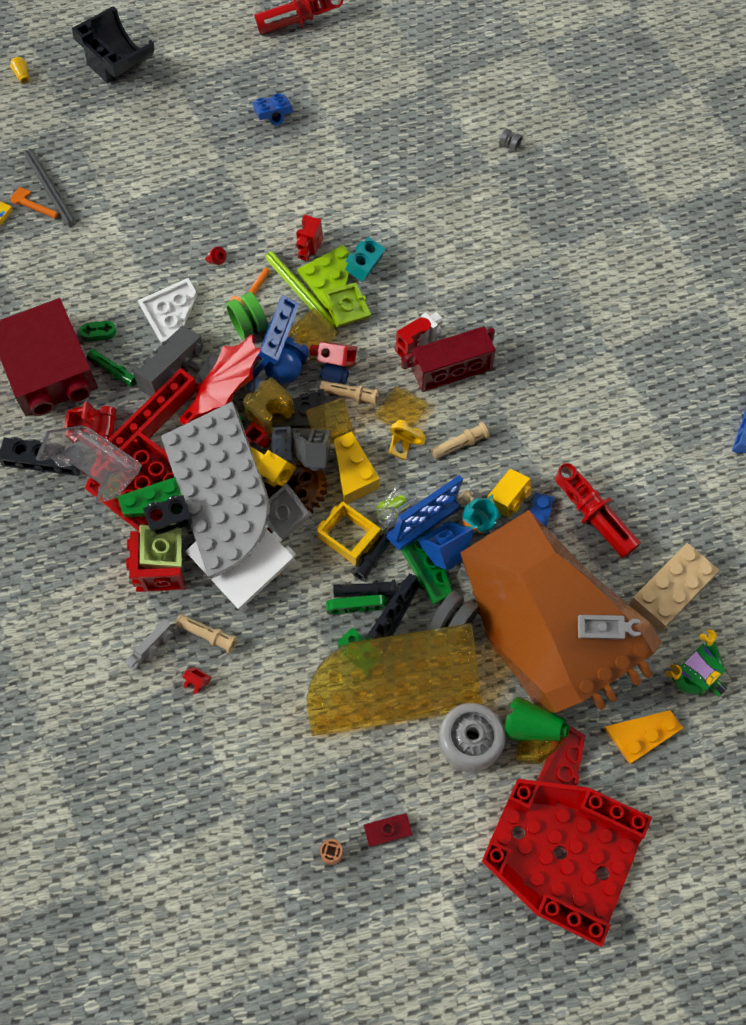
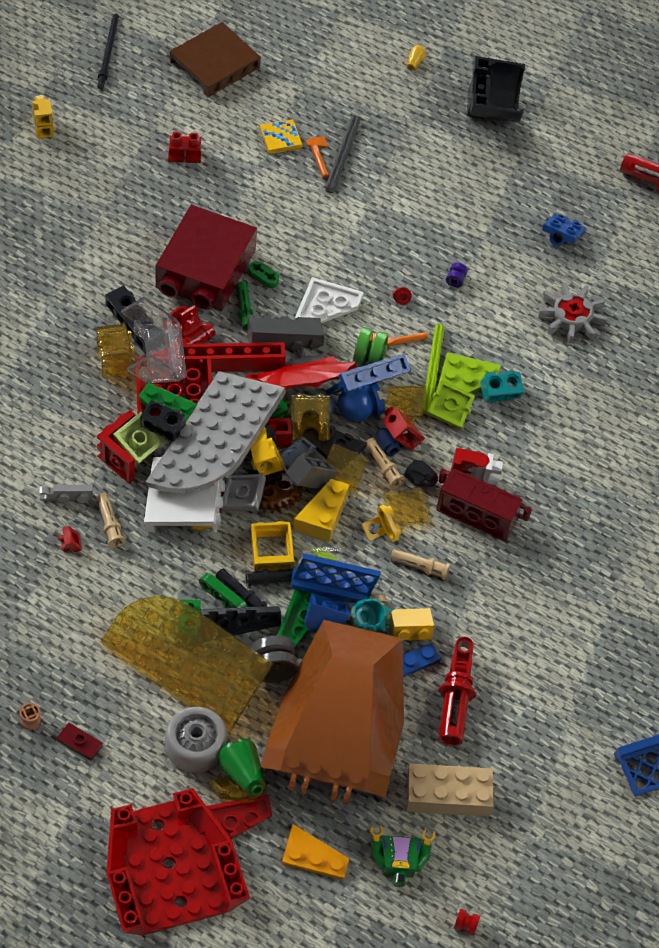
camera: 40 degrees right, 10 degrees down
red hips [296,214,323,261] -> none
light grey plate [577,615,641,640] -> none
none -> clear yellow piece [96,324,135,378]
none -> black rock [404,459,438,487]
none -> dark purple wheel [446,263,468,288]
none -> light grey gear [538,283,608,343]

